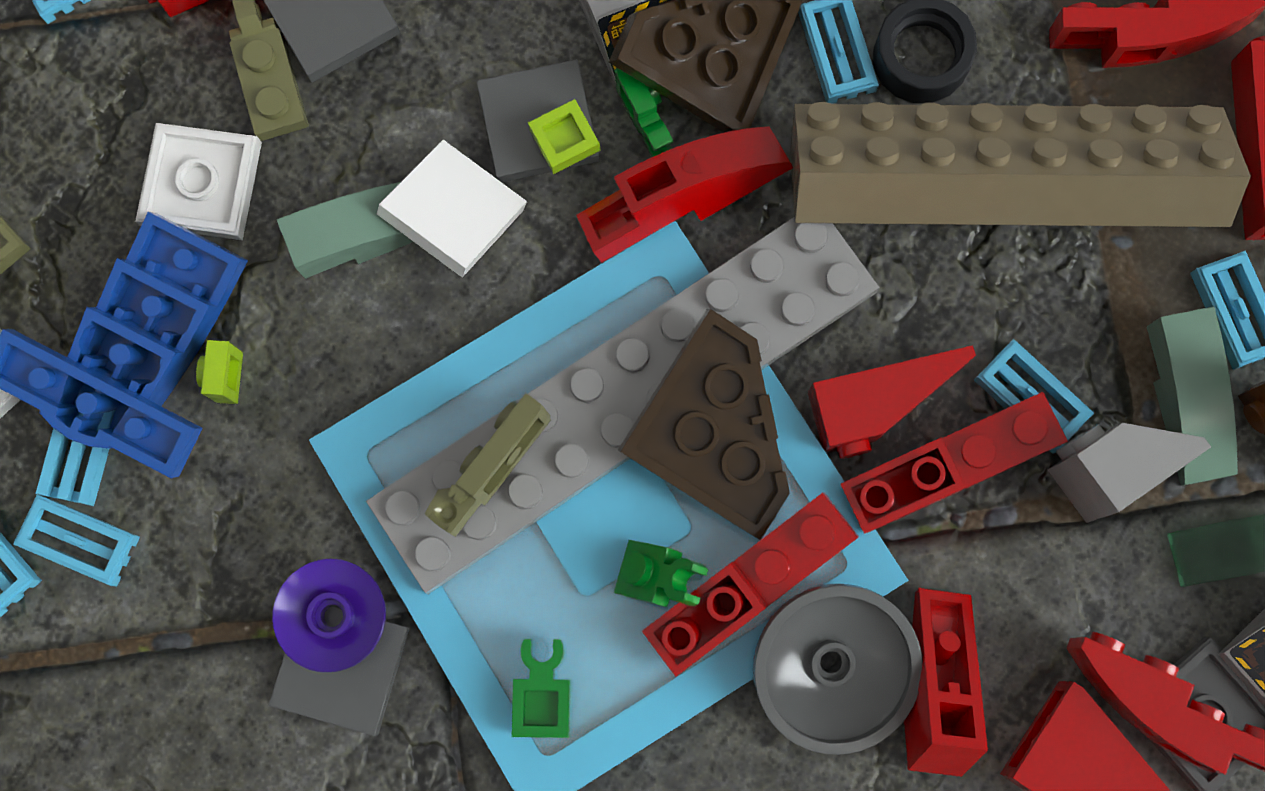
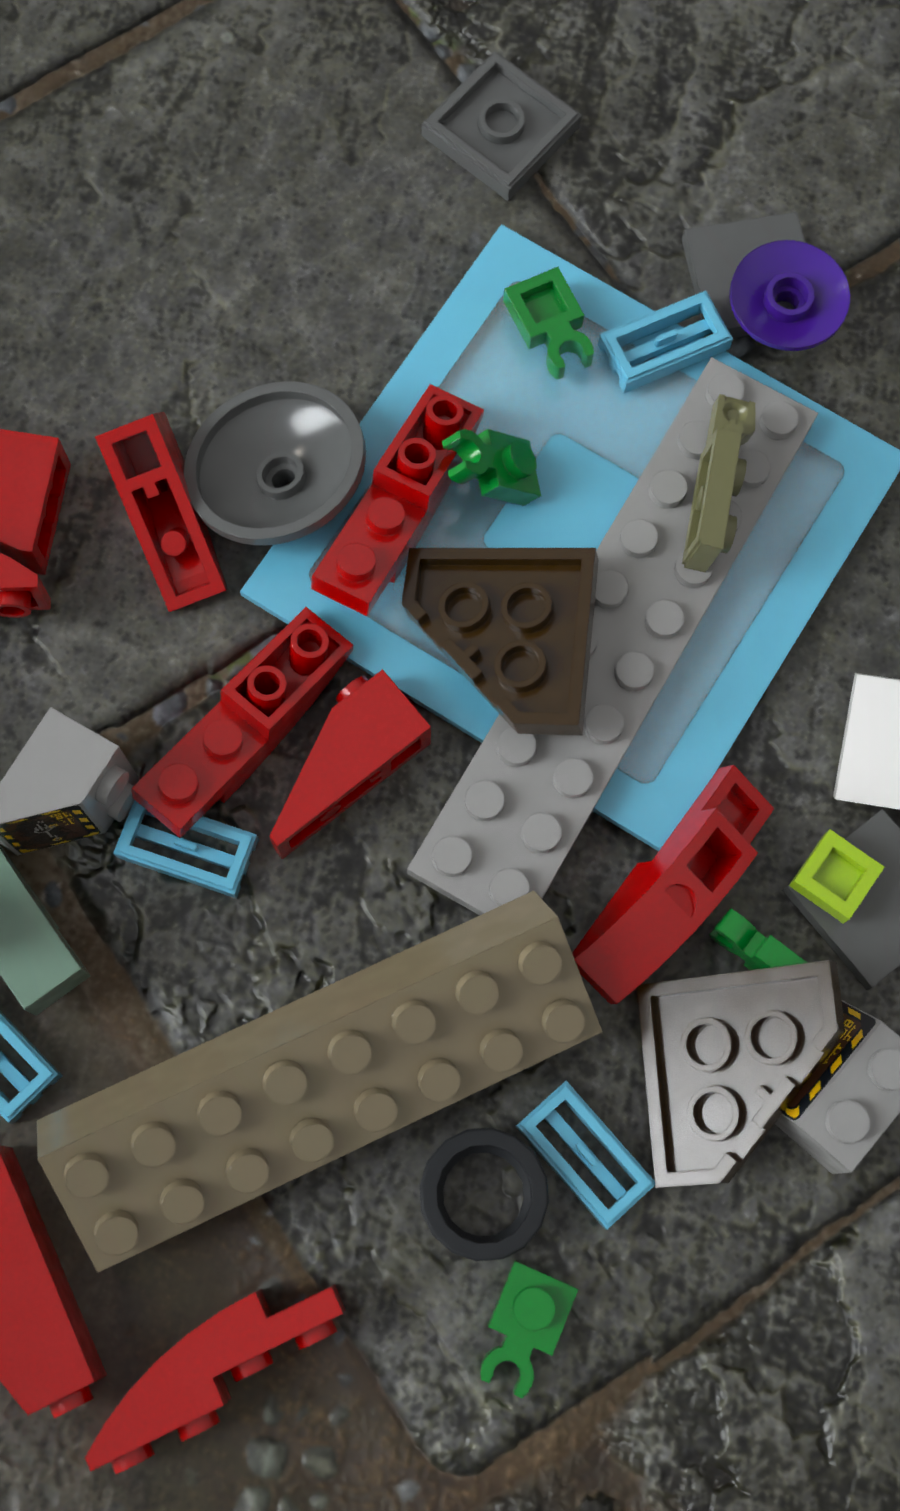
camera: 145 degrees right, 5 degrees down
none -> medium azure tile [597,290,733,393]

